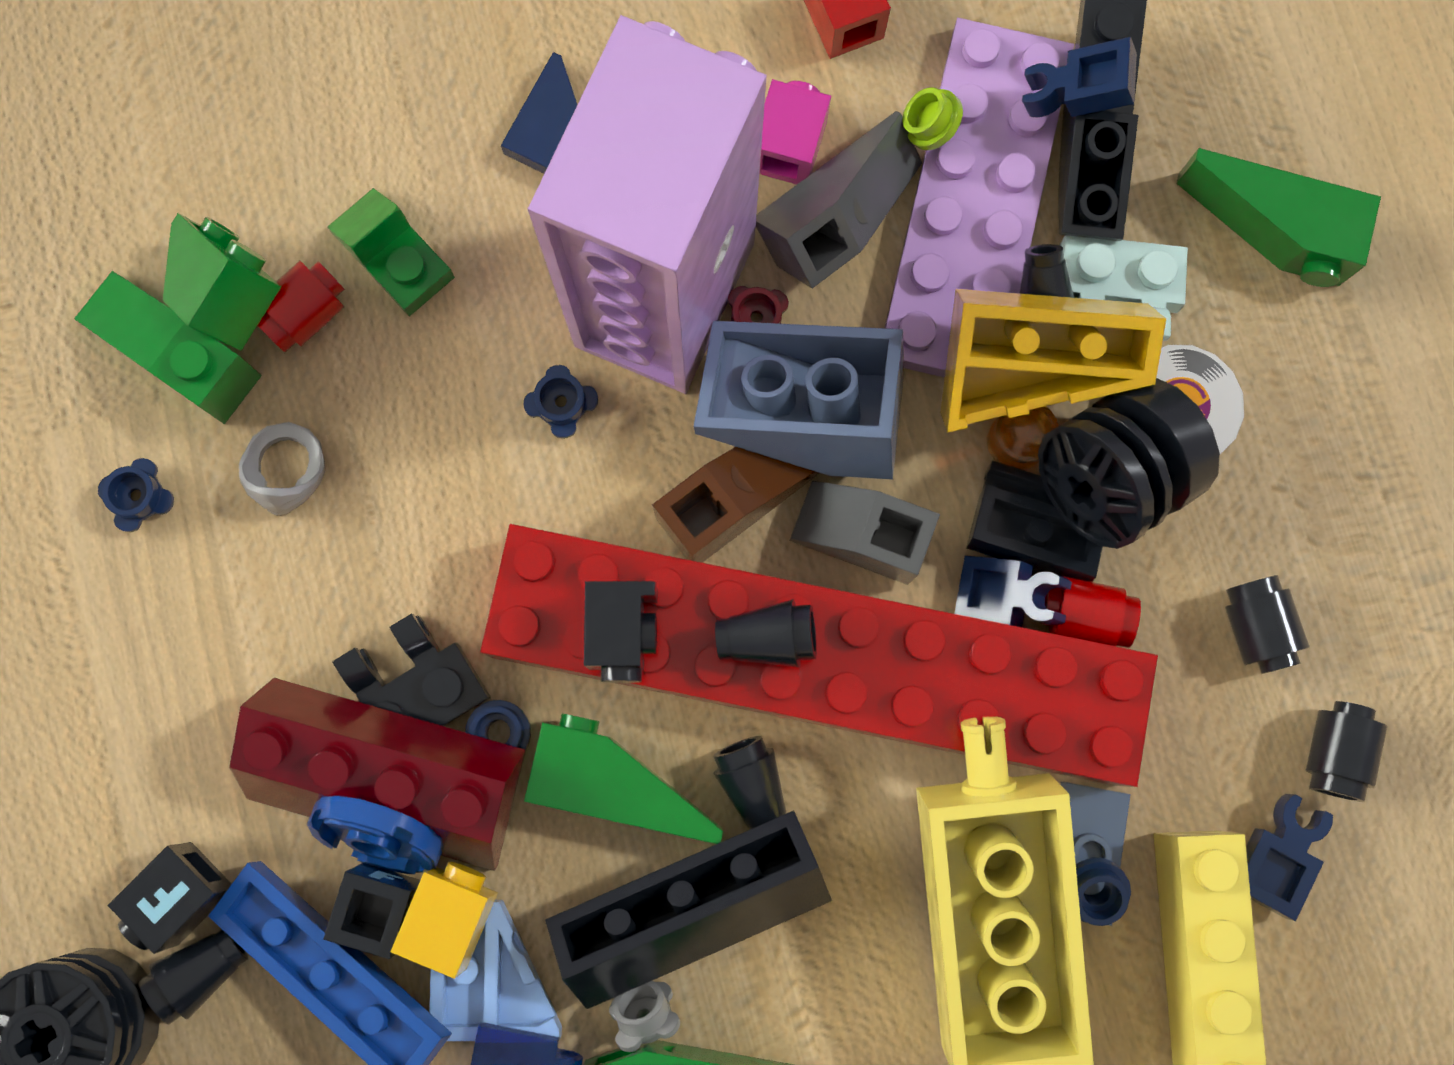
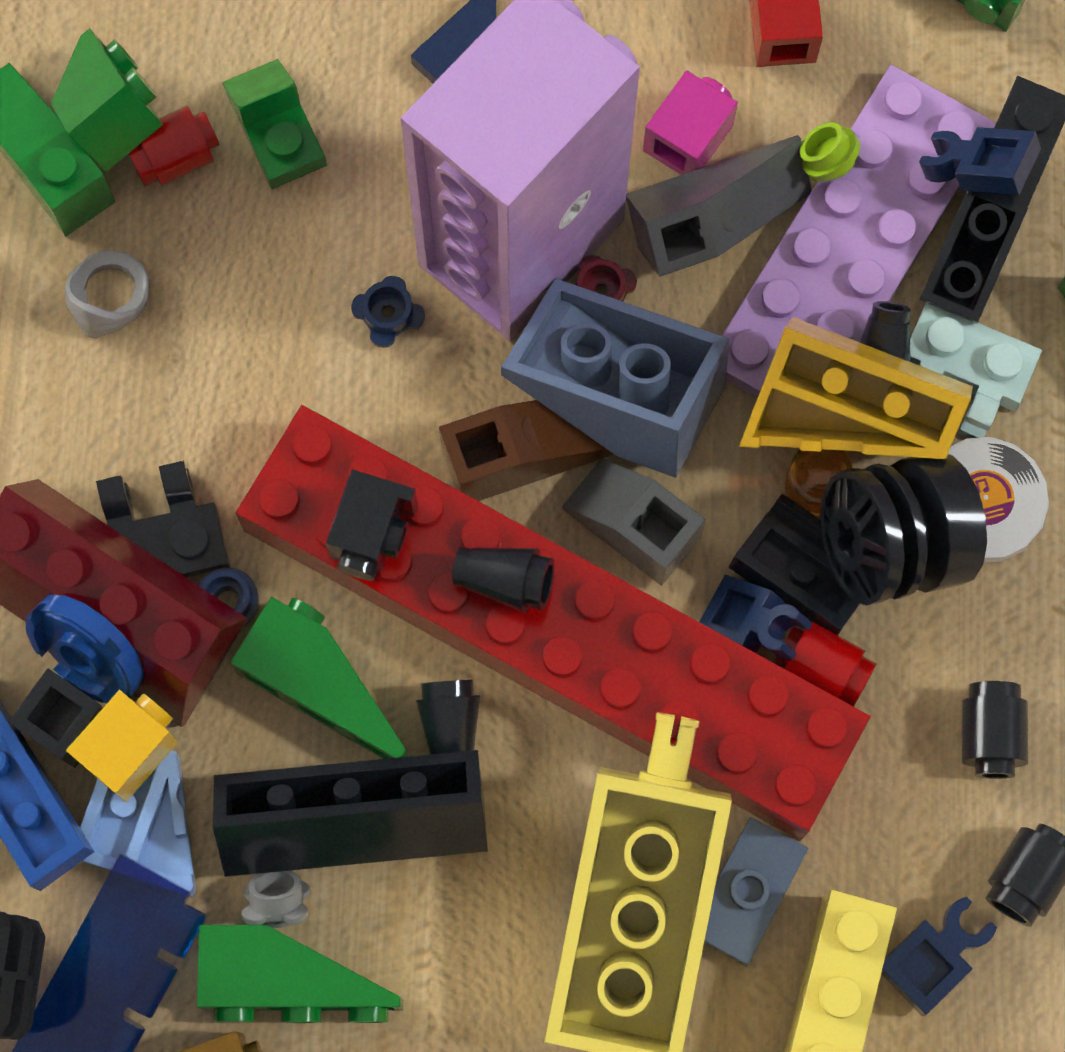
camera: 20 degrees right, 5 degrees down
dark blue plate [1076,858,1131,926] -> none

